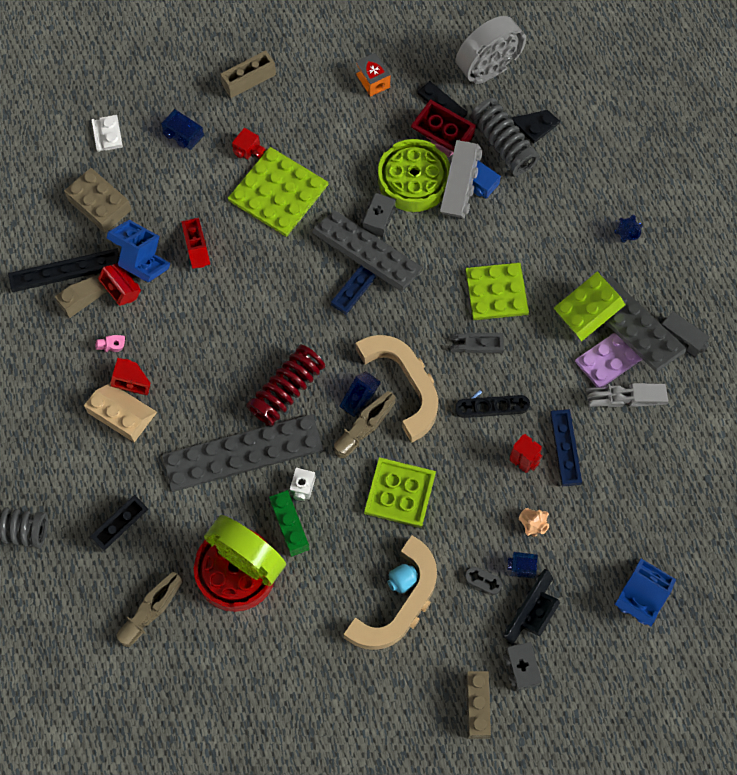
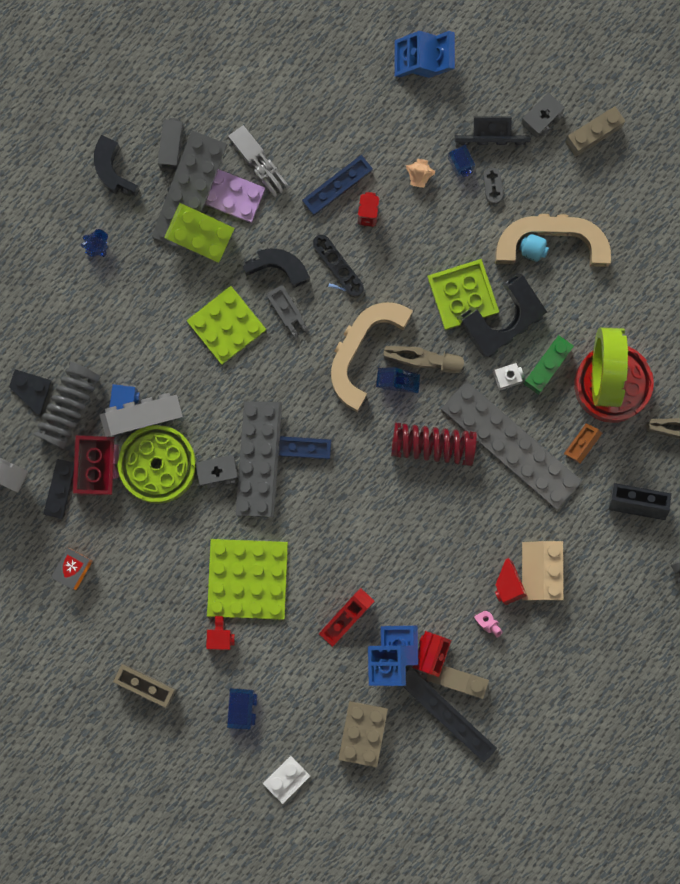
camera: 120 degrees left, 15 degrees up
none -> black arch [94,135,140,196]
none -> black arch [243,248,310,288]
none -> black arch [457,273,547,357]
none -> dark orange plate [564,423,603,464]

